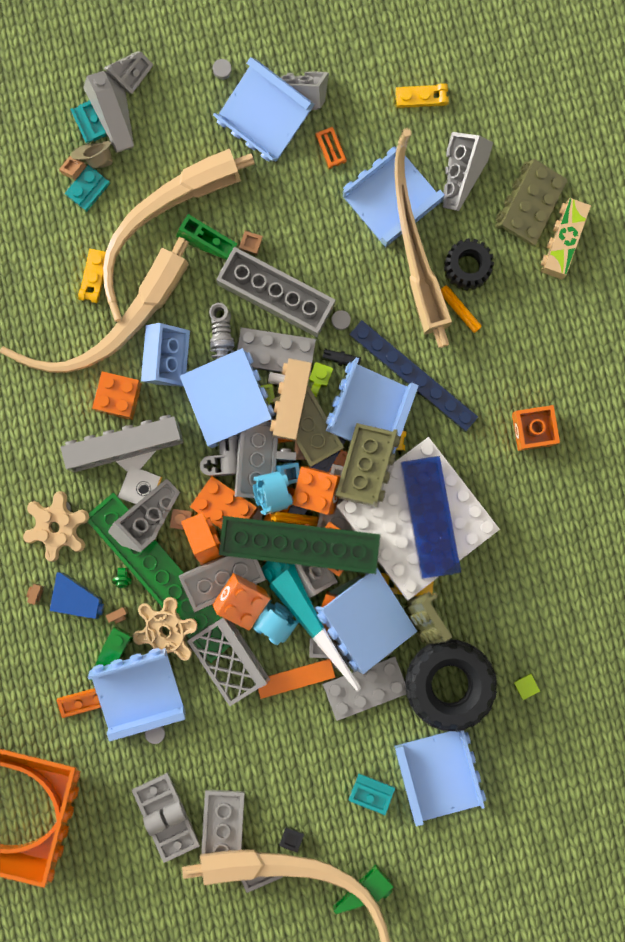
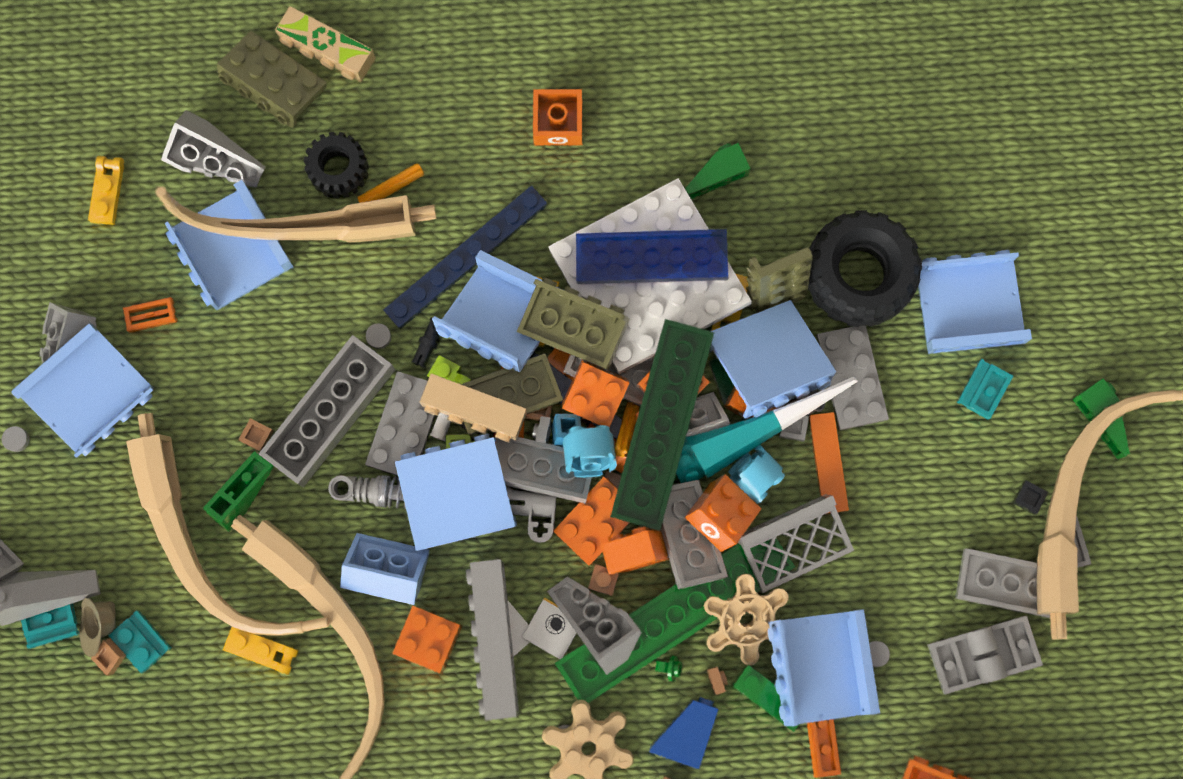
camera: 75 degrees left, 5 degrees down
lime tile [513,674,540,700] -> none
none -> green slope [685,143,750,200]

